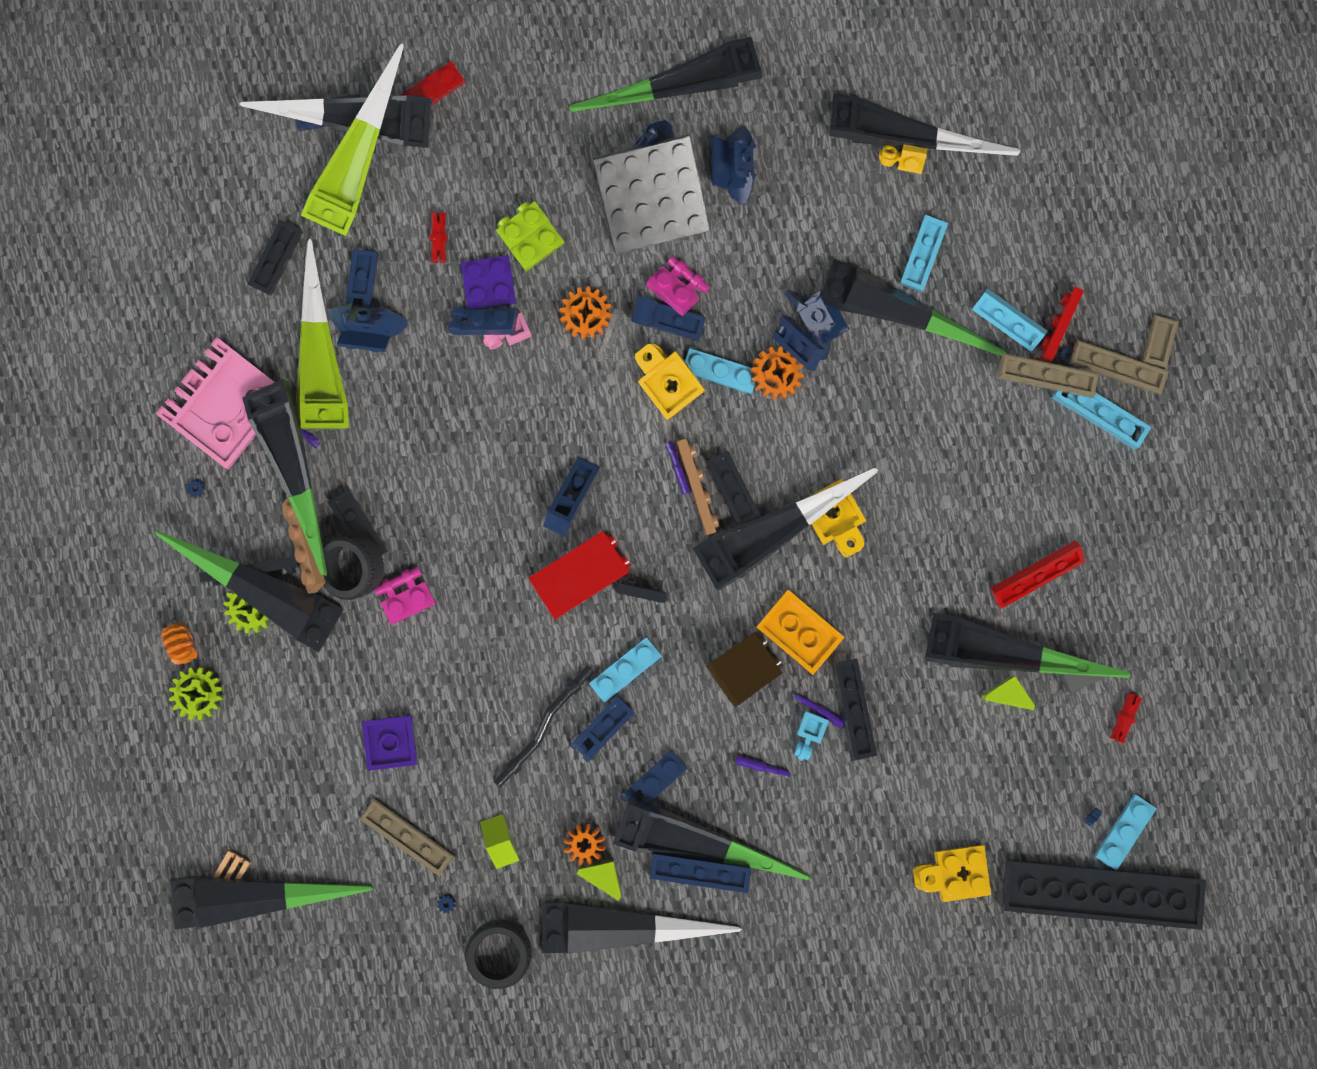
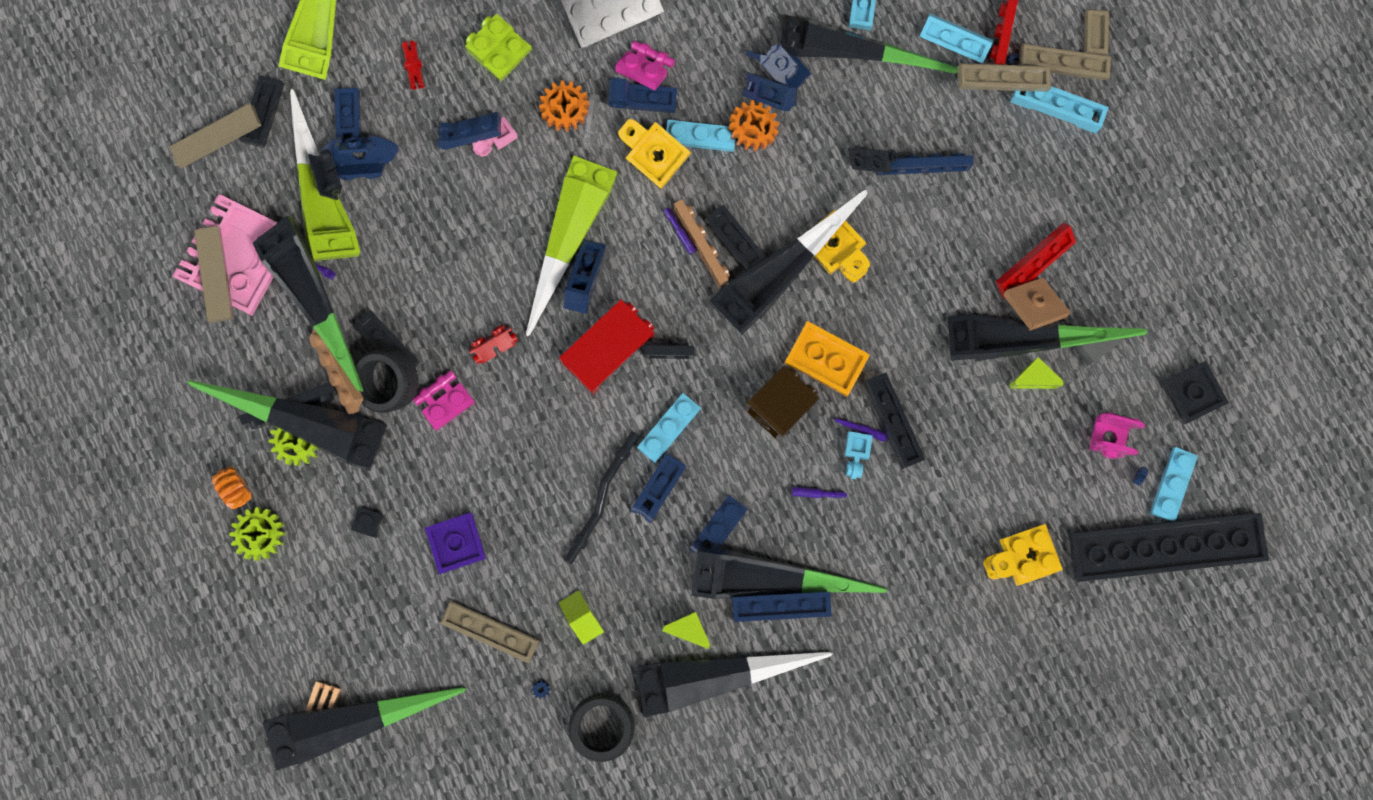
camera: 20 degrees left, 5 degrees down
dark blue piece [186,479,206,499] -> none
dark purple plate [461,255,517,309] -> none
orange gear [564,823,605,866] -> none
red pin [1109,693,1143,744] -> none
none -> dark tan tile [170,103,262,169]
none -> dark tan tile [194,226,234,323]
none -> black hinge [308,149,342,200]
none -> black plate [351,507,383,538]
none -> hinge [468,325,518,364]
none -> lime plate [526,156,618,336]
none -> black hinge [848,147,898,173]
none -> dark blue plate [877,153,974,175]
none -> medium nougat plate [1003,278,1070,331]
none -> dark pink piece [1089,412,1145,459]
none -> black plate [1161,361,1229,424]

